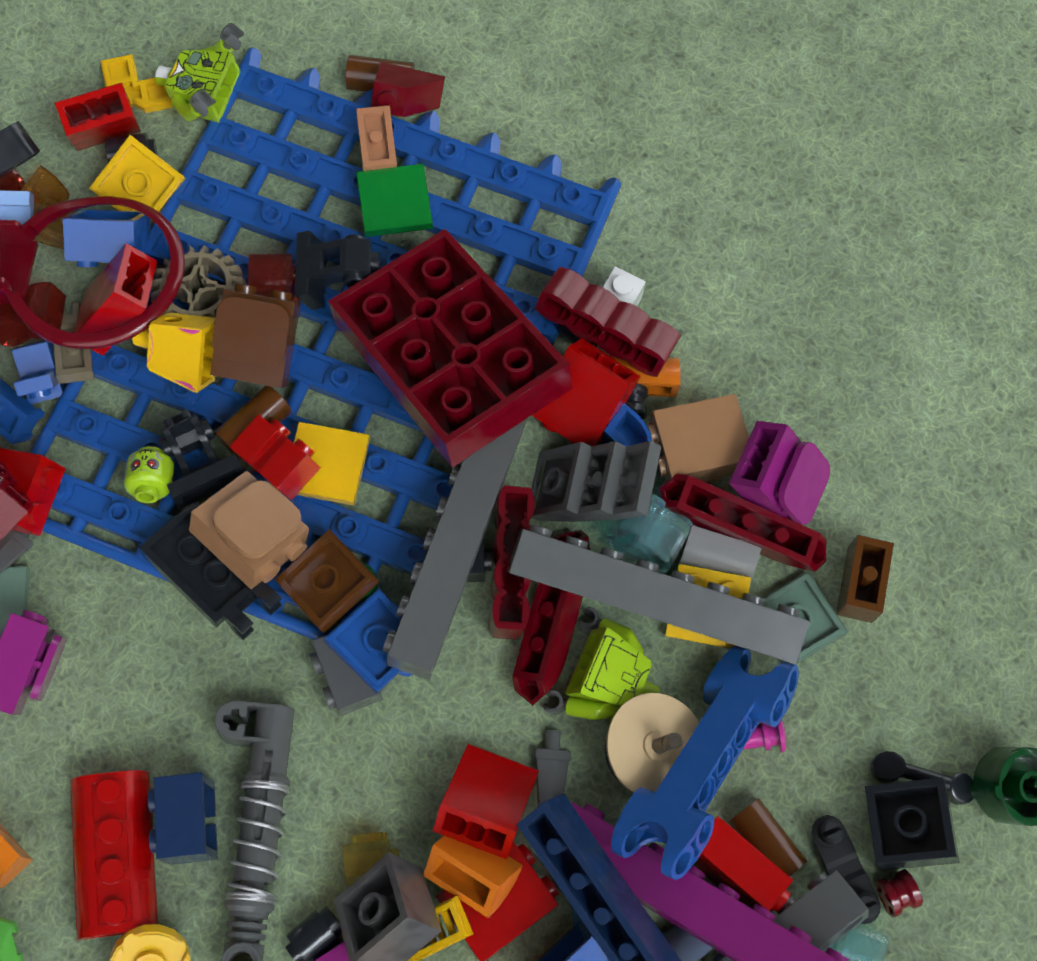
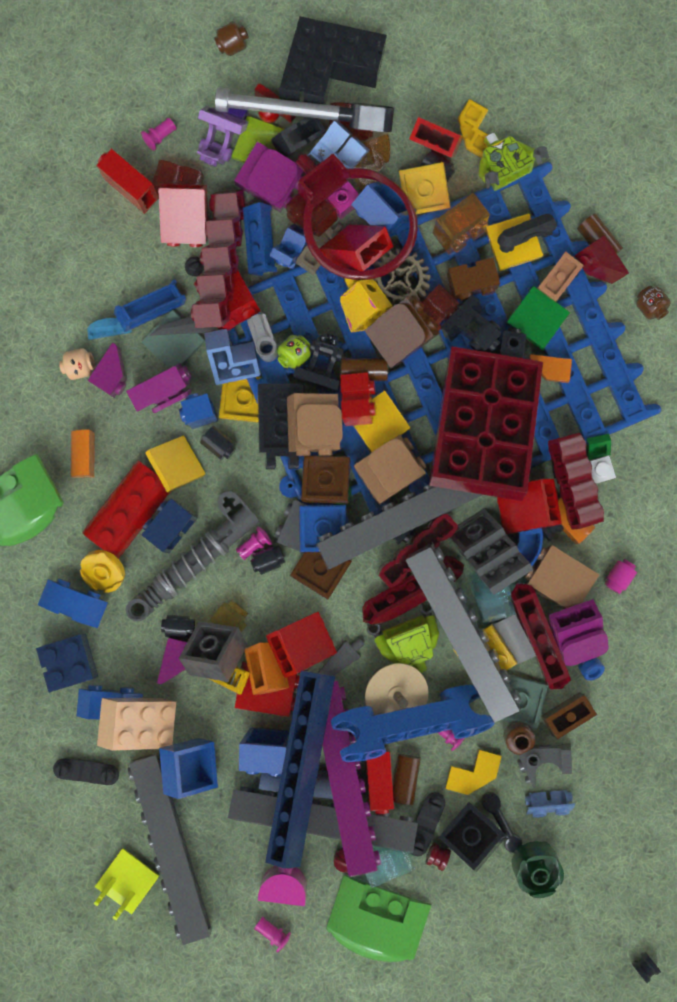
camera: 50 degrees right, 15 degrees up
none -> yellow tile [145,435,206,493]
none -> blue brick [179,393,218,429]
none -> black brick [200,426,236,460]
none -> medium blue brick [204,329,260,385]
none -> yellow tile [219,377,262,423]
none -> dark pink pin [236,526,272,560]
none -> light grey piece [247,314,278,362]
none -> black brick [250,546,286,575]
none -> blue tile [279,476,302,498]
none -> reddish brown tile [290,552,352,600]
none -> dark pink brick [326,180,359,220]
none -> medium nougat brick [354,435,427,505]
none -> clear orange brick [432,193,490,255]
none -> yellow tile [445,749,502,795]
none -> reddish brown brick [447,258,500,301]
none -> yellow tile [485,213,543,271]
none -> black piece [497,214,557,253]
none -> black brick [498,328,526,358]
none -> reddish brown head [503,721,536,755]
none -> dark grey tile [517,743,572,788]
none -> medium blue hinge [525,790,575,818]
none -> orange tile [529,354,572,383]
none -> blue tile [578,658,605,681]
none -> green plate [586,434,611,460]
none -> dark pink brick [605,559,637,594]
none -> reddish brown head [636,286,671,320]

